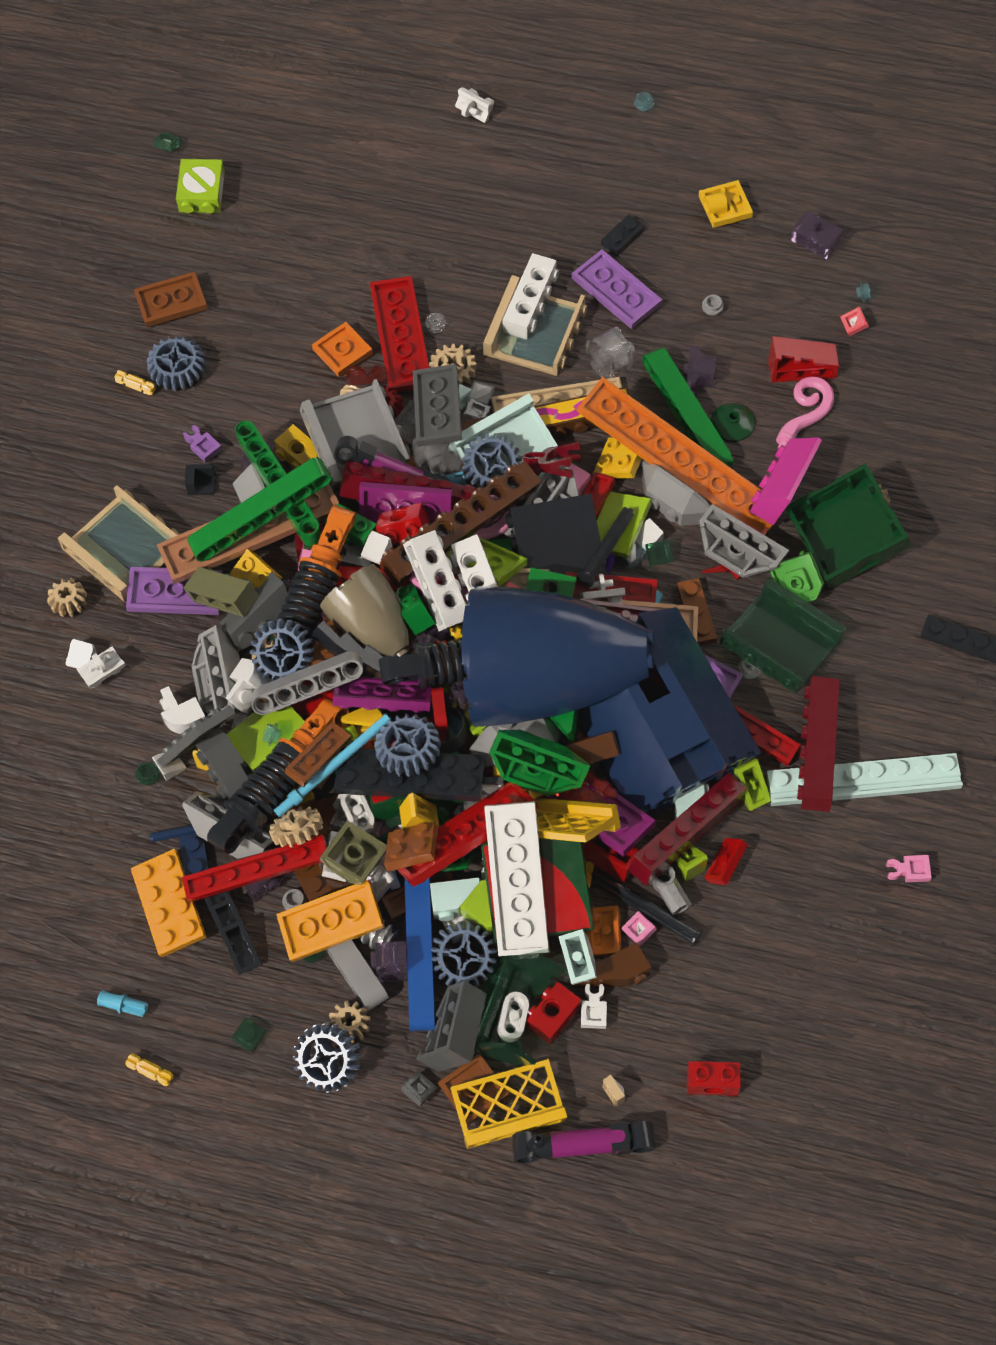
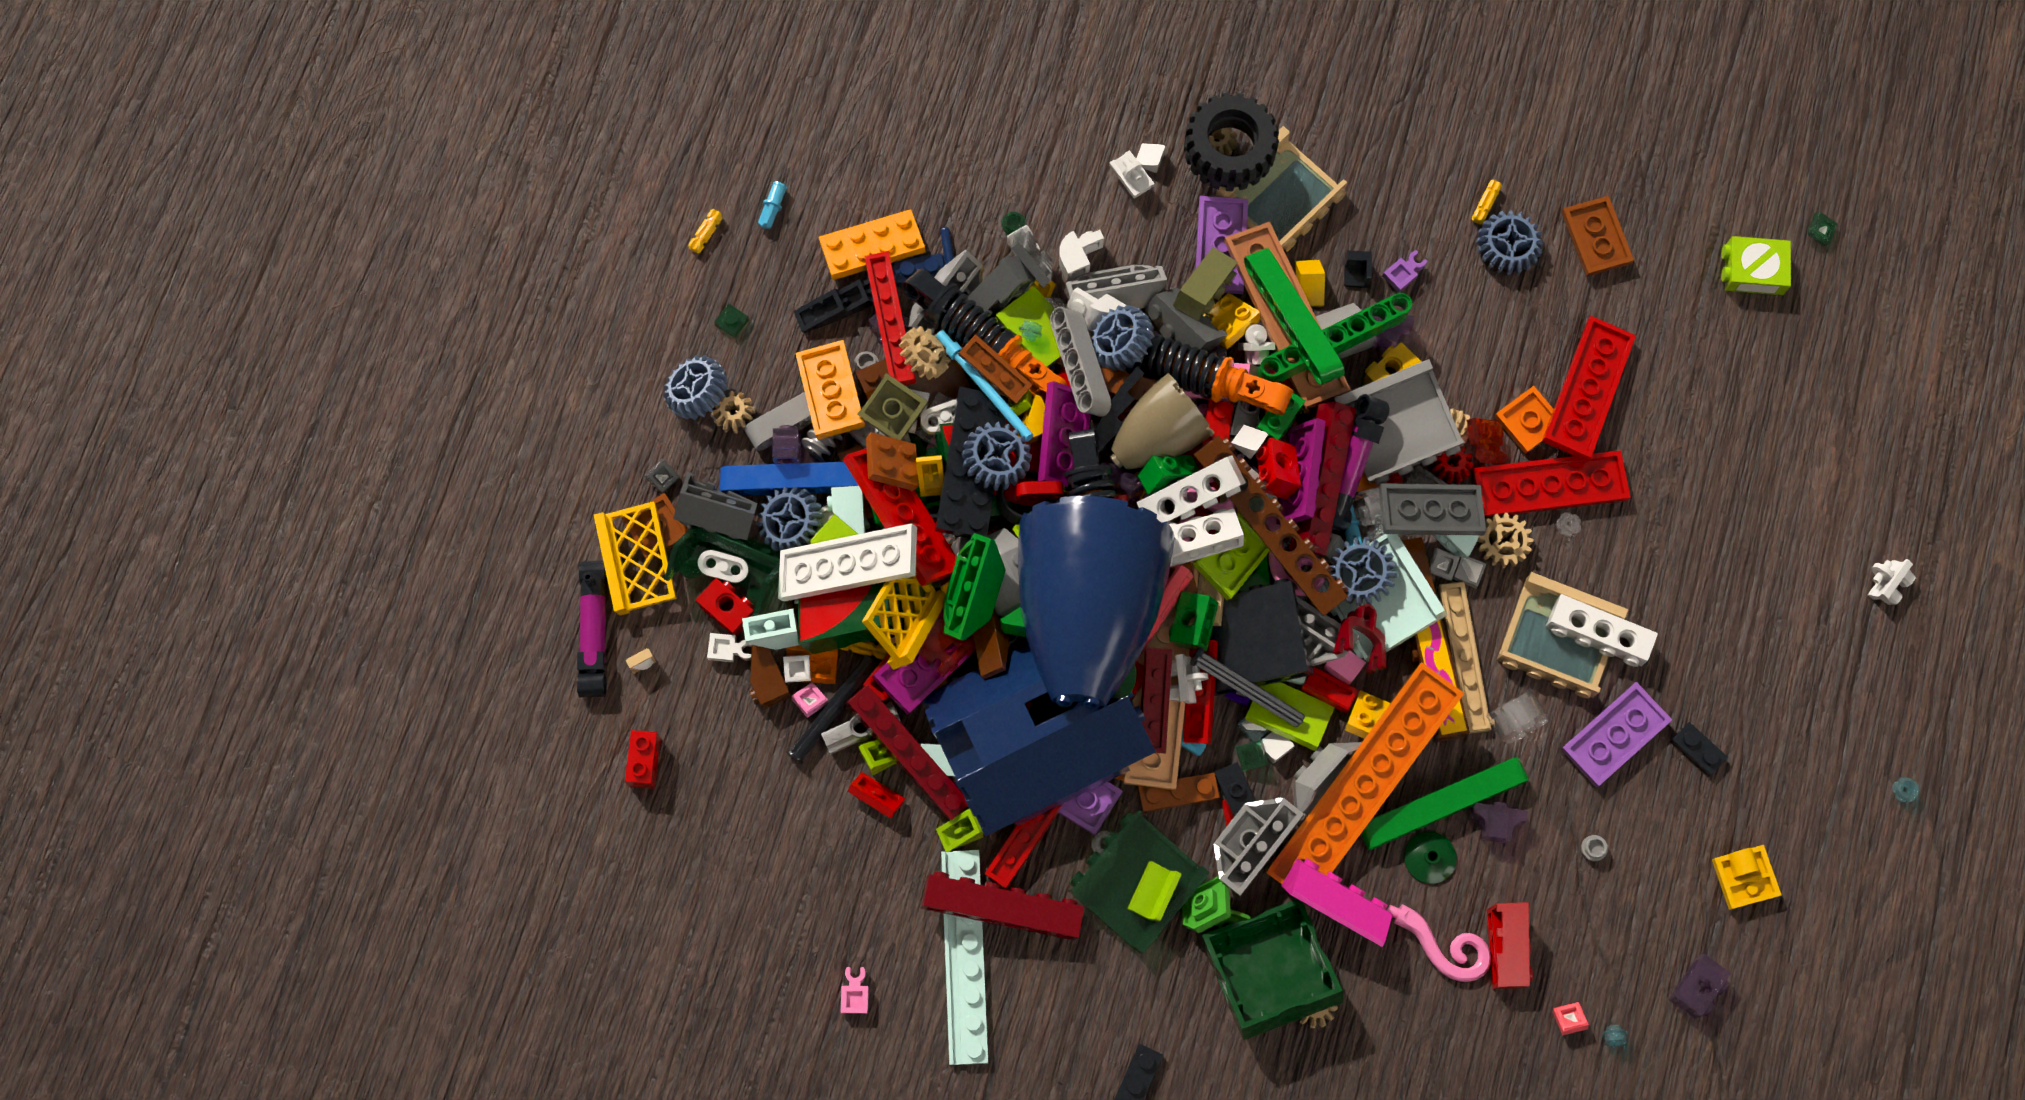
camera: 90 degrees right, 10 degrees up
none -> white slope [783,655,811,683]
none -> lime panel [1127,861,1181,922]
none -> black tyre [1184,93,1279,191]
none -> black plate [1214,762,1256,817]
none -> white hips [1238,324,1275,364]
none -> yellow slope [1295,260,1325,308]
none -> red plate [1542,316,1636,461]

